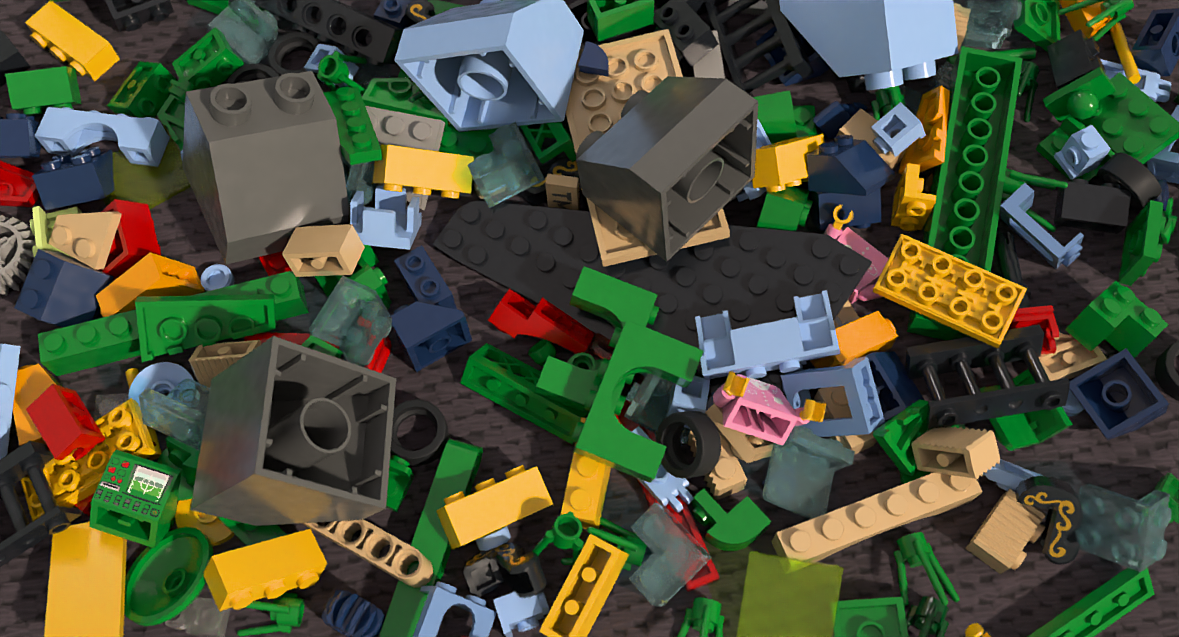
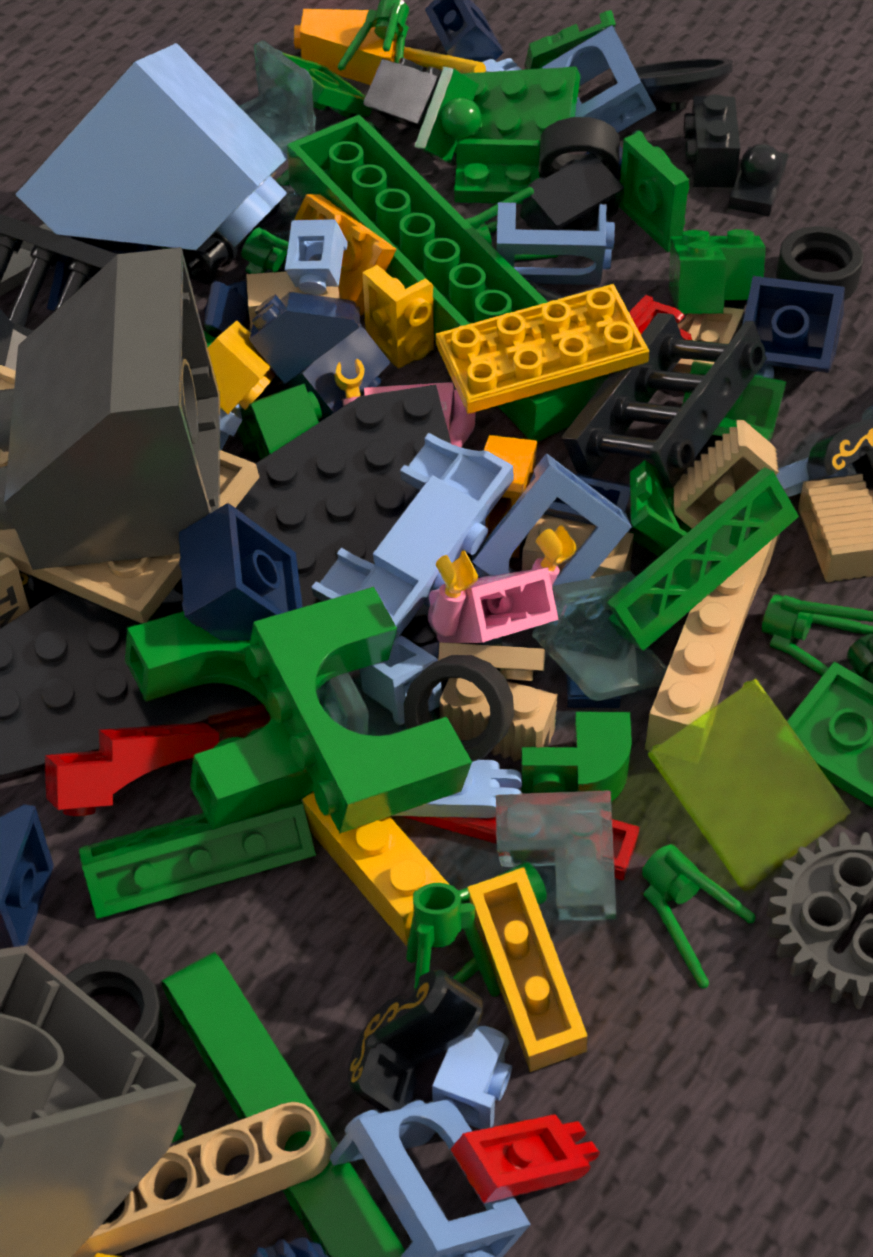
camera: 50 degrees left, 15 degrees down
yellow brick [436,465,553,549] -> none
light blue tile [475,525,512,551] -> none
green hinge [528,339,557,366] -> none
light blue brick [1054,125,1111,179] -> none
none -> dark blue slope [179,503,302,641]
none -> green fence [606,467,799,651]

